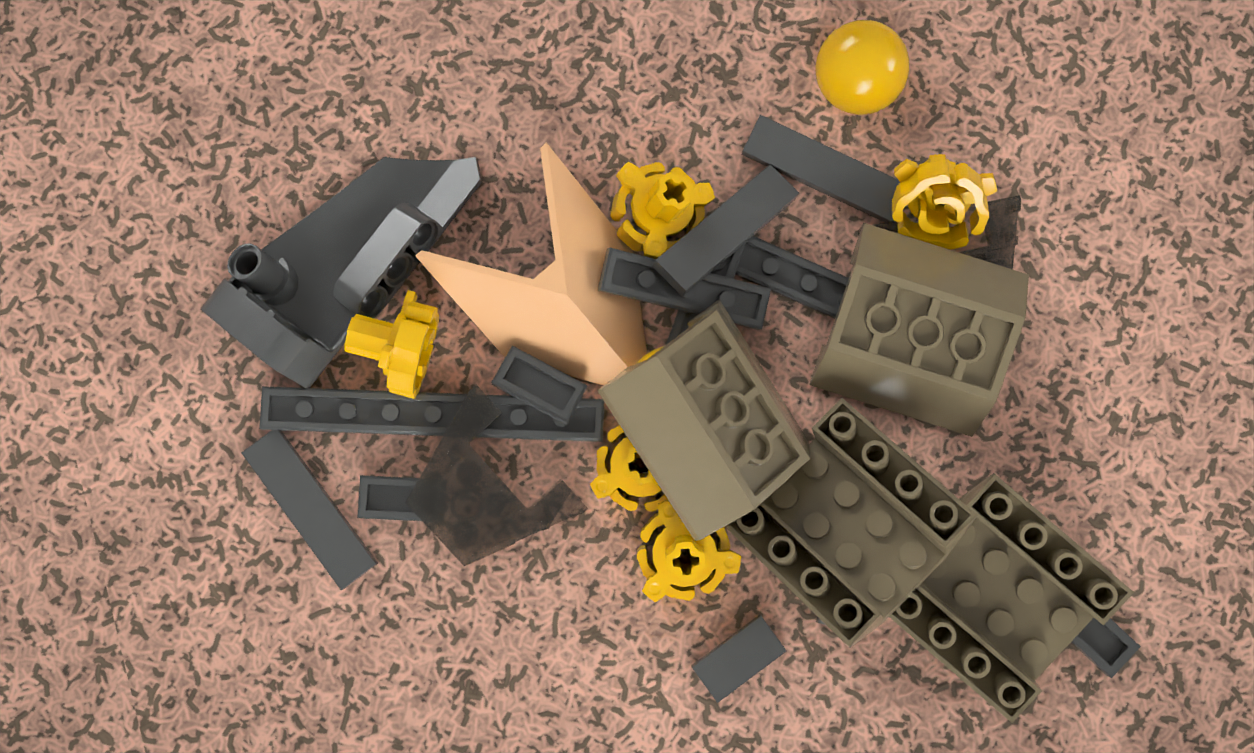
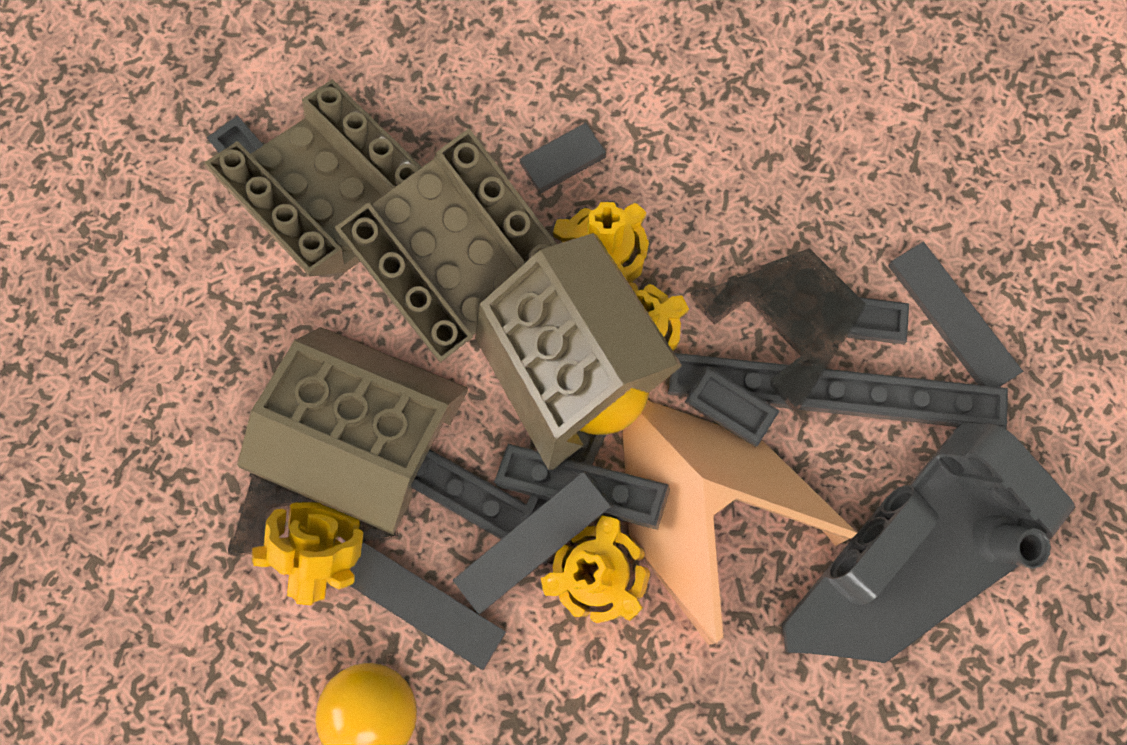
camera: 170 degrees left, 10 degrees down
yellow piece [344,290,439,399] -> none

